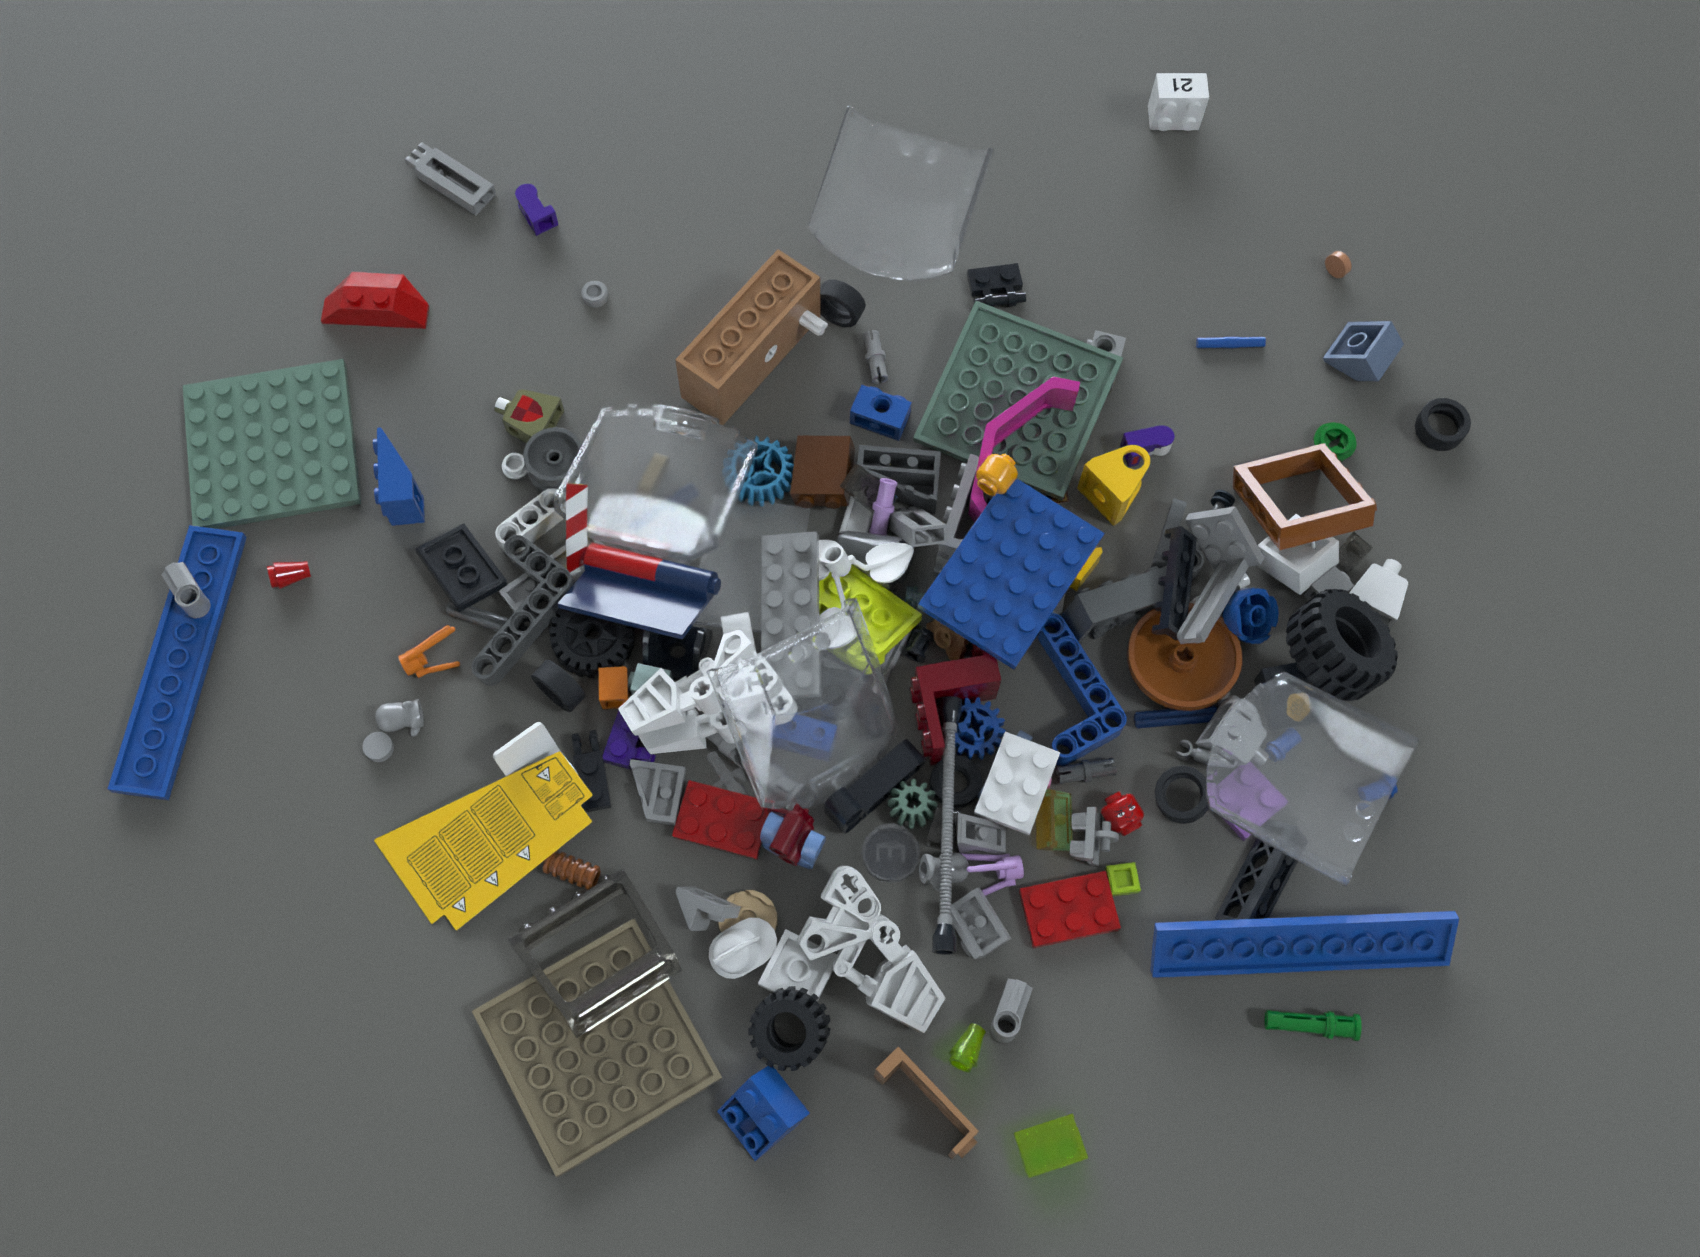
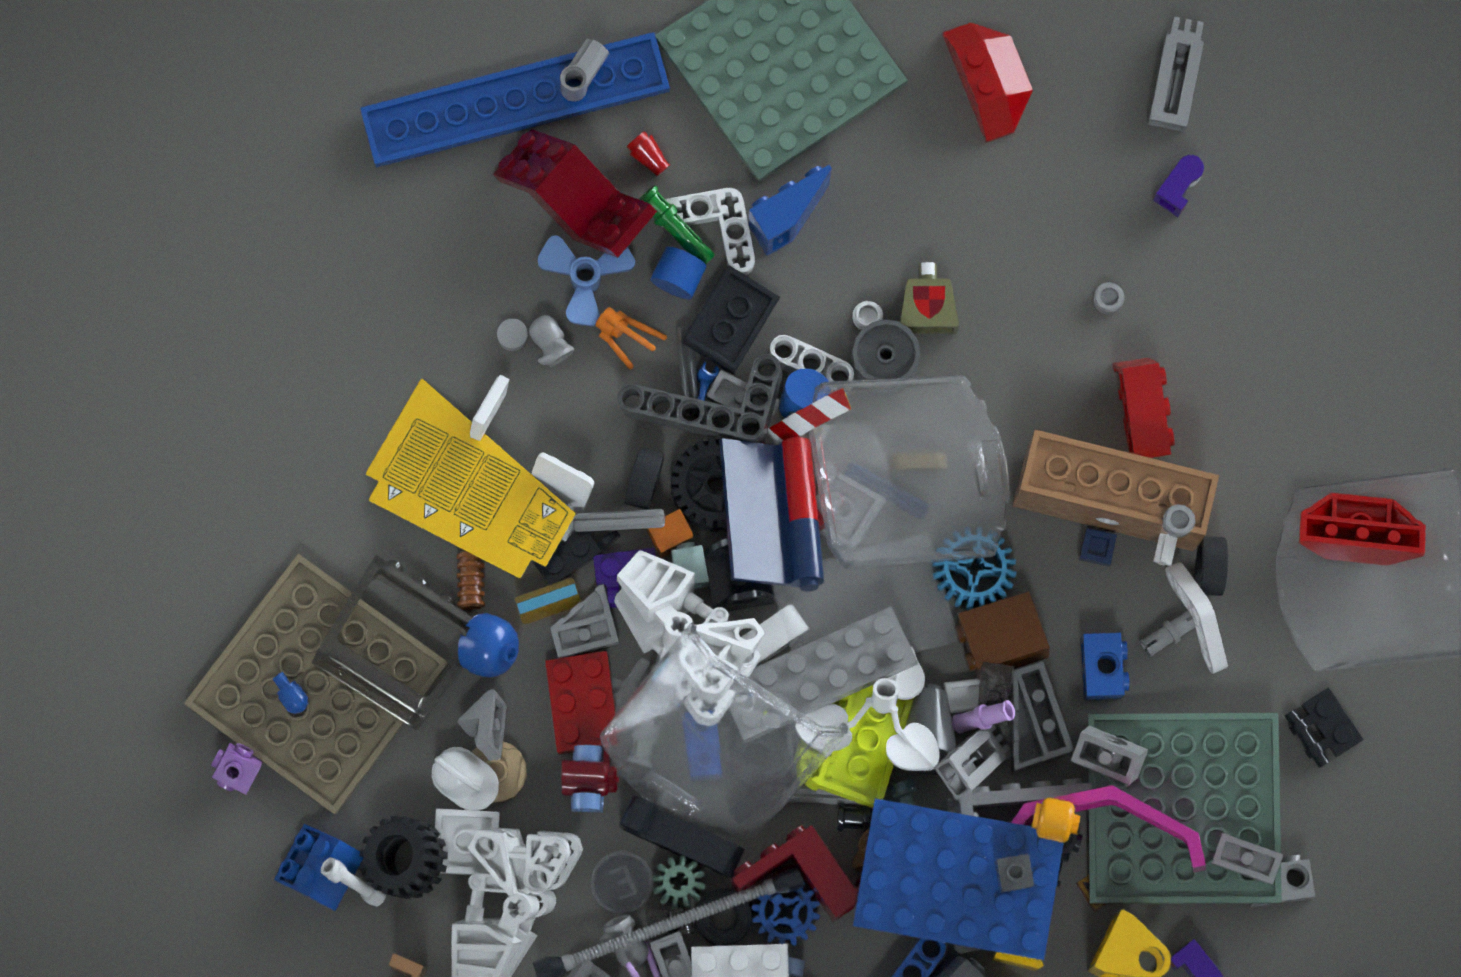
camera: 65 degrees right, 10 degrees up
none -> medium lavender brick [211,743,263,795]
none -> blue cylinder [273,672,308,714]
none -> white bar [321,858,386,906]
none -> blue cylinder [458,613,519,678]
none -> white tile [470,375,510,441]
none -> dark red bracket [493,129,657,258]
none -> clear yellow slope [514,578,581,624]
none -> medium blue piece [538,235,635,327]
none -> light grey axle [573,509,665,532]
none -> green pin [639,185,715,264]
none -> blue piece [650,247,707,300]
none -> white beam [661,188,755,275]
none -> blue hand [697,362,719,401]
none -> blue piece [778,369,831,419]
none -> dark grey brick [994,854,1034,893]
none -> light grey brick [1071,726,1148,785]
none -> dark blue plate [1079,528,1117,567]
none -> red wedge [1112,358,1175,458]
none -> light grey tile [1162,504,1195,538]
none -> white beam [1165,562,1228,674]
none -> light grey plate [1212,833,1283,886]
none -> red wedge [1299,493,1426,566]

